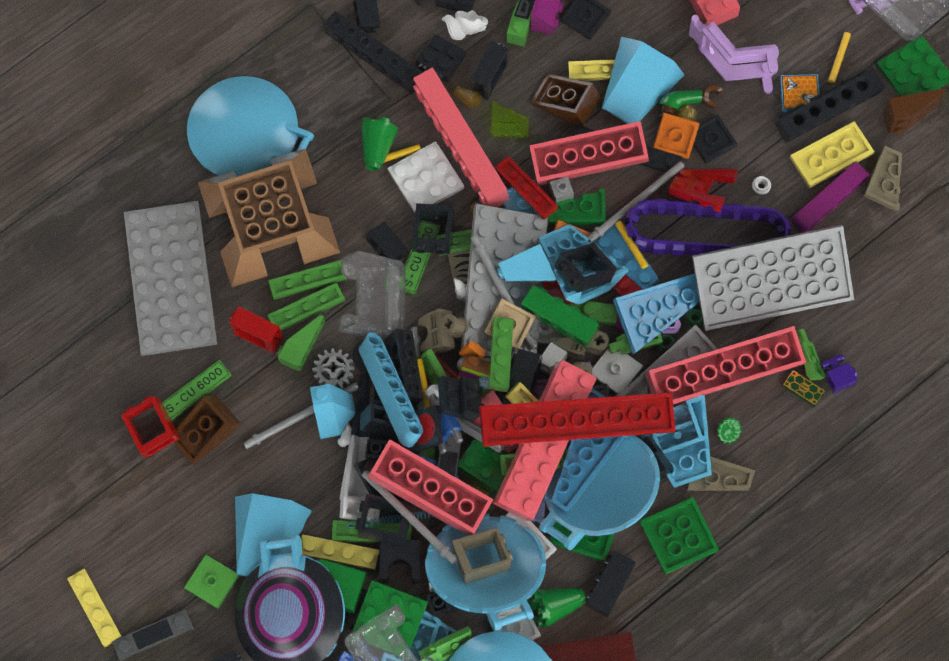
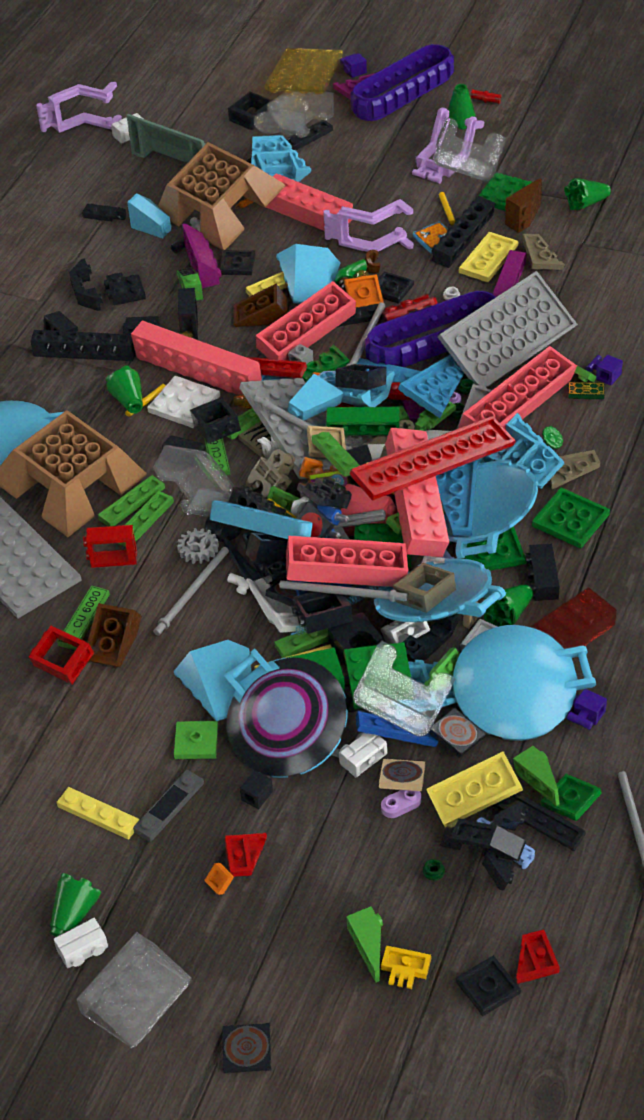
camera: 30 degrees left, 25 degrees down
bright green slope [277,315,325,372] -> none
medium azure slope [310,384,356,439] -> none
white hair [442,10,488,40] -> none
clear neon green wing [491,101,529,138] -> none
yellow bar [615,221,648,269] -> none

